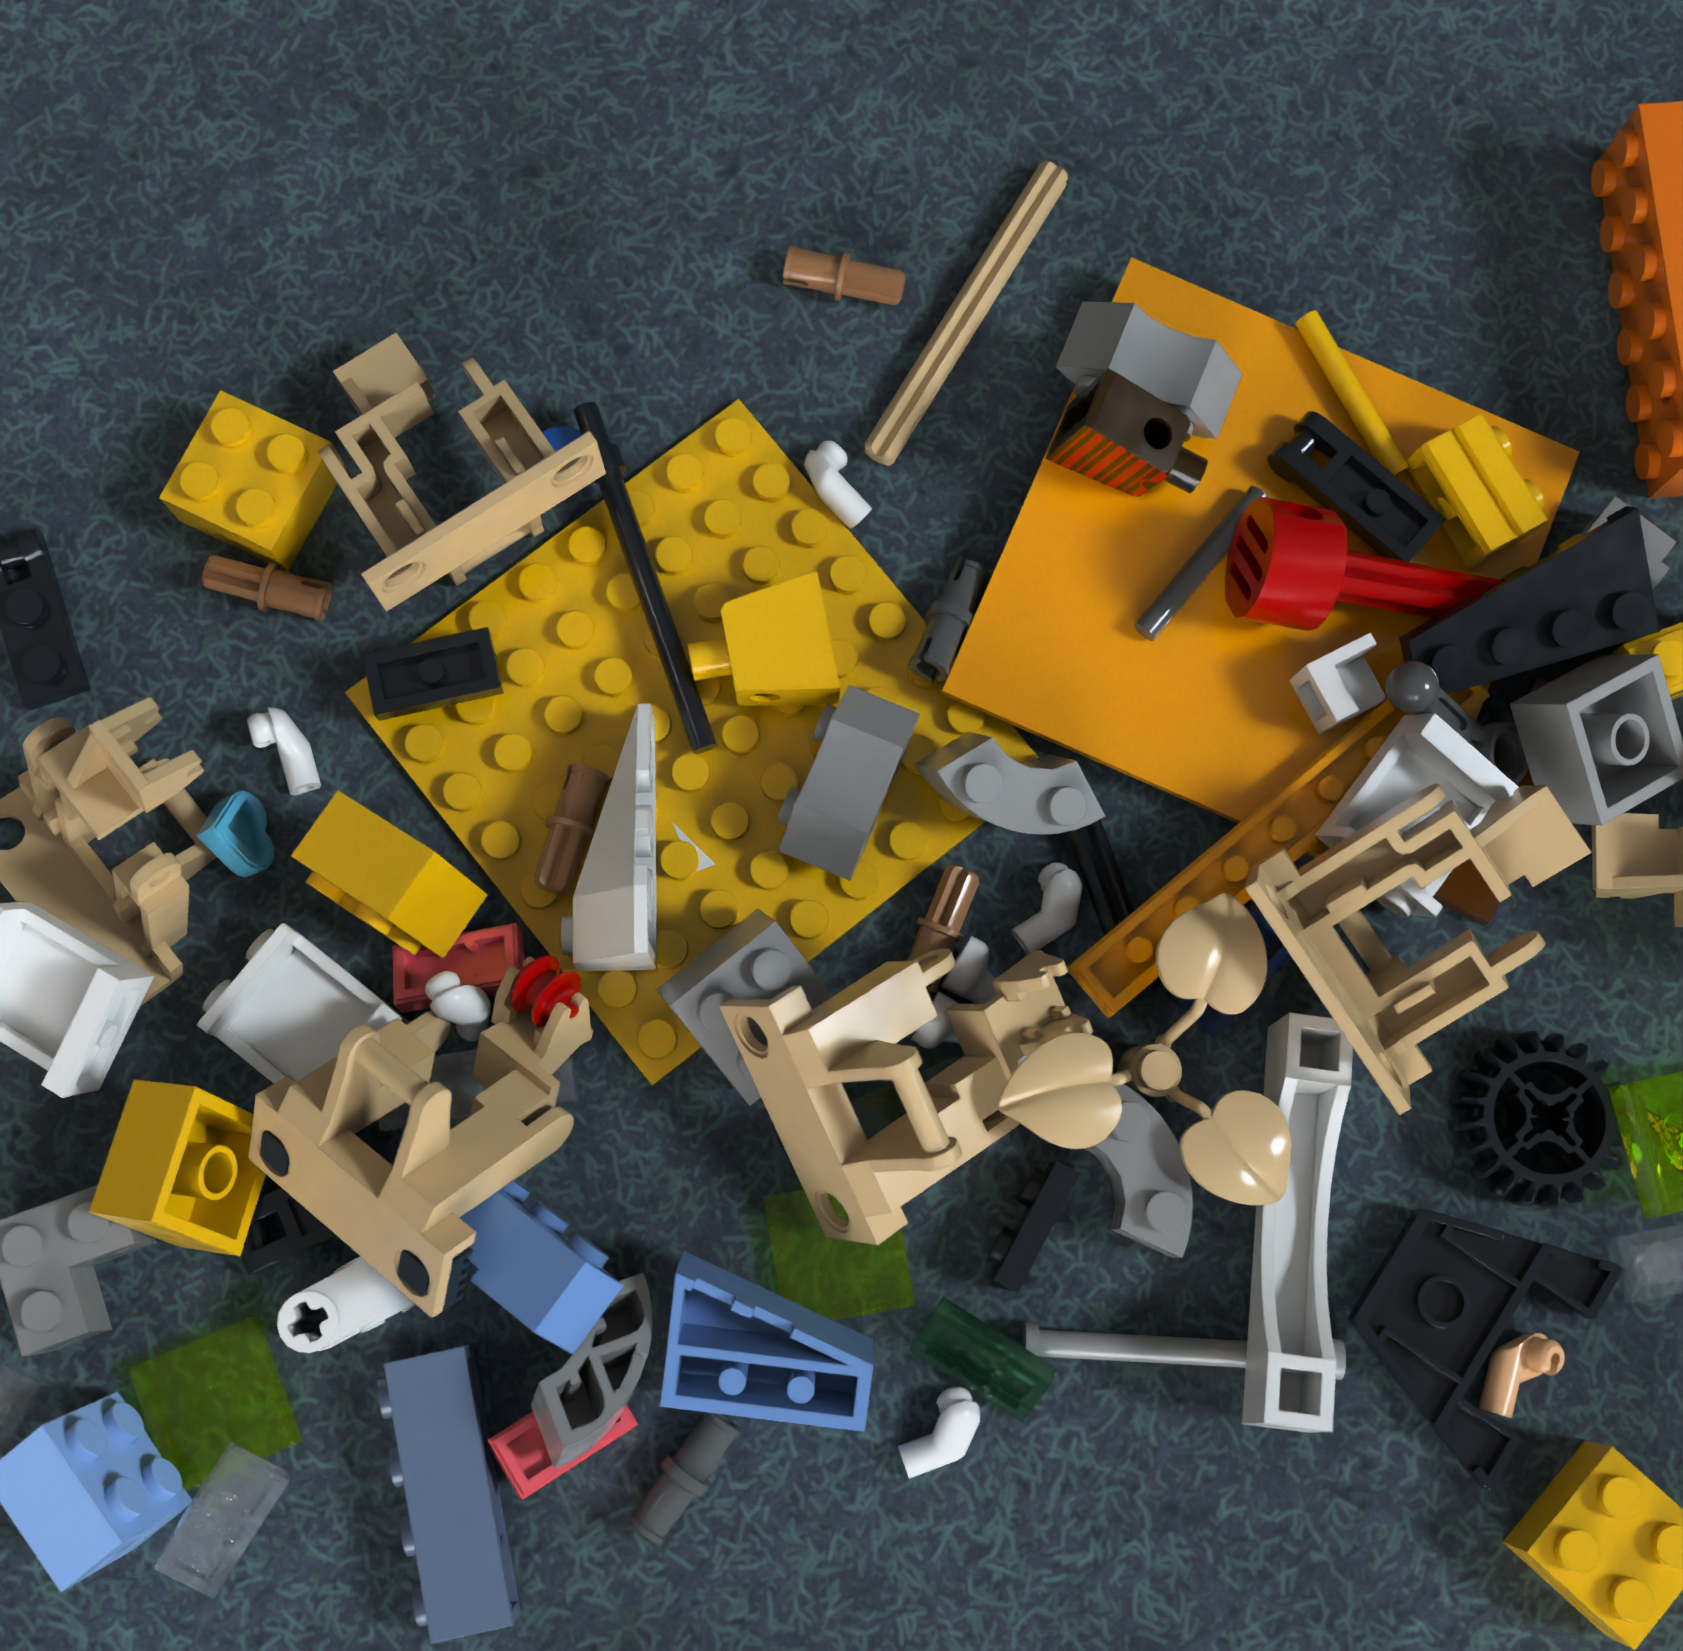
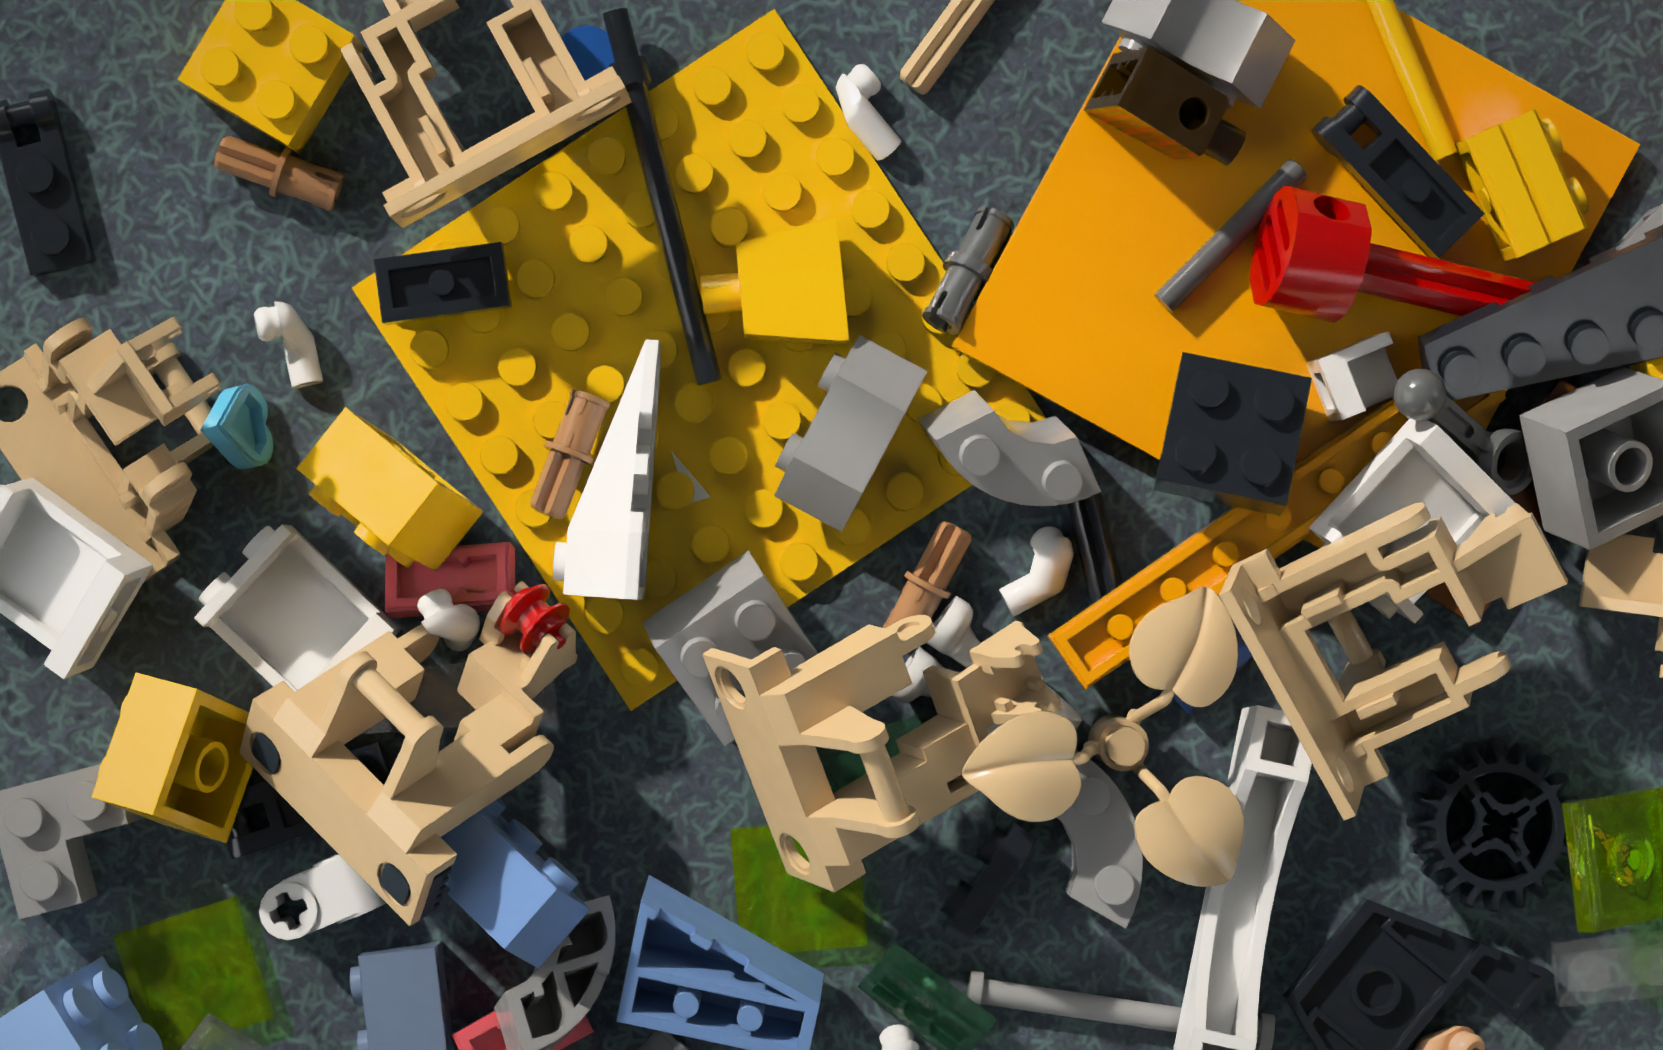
camera: 10 degrees right, 10 degrees up
none -> black brick [1153,352,1312,516]

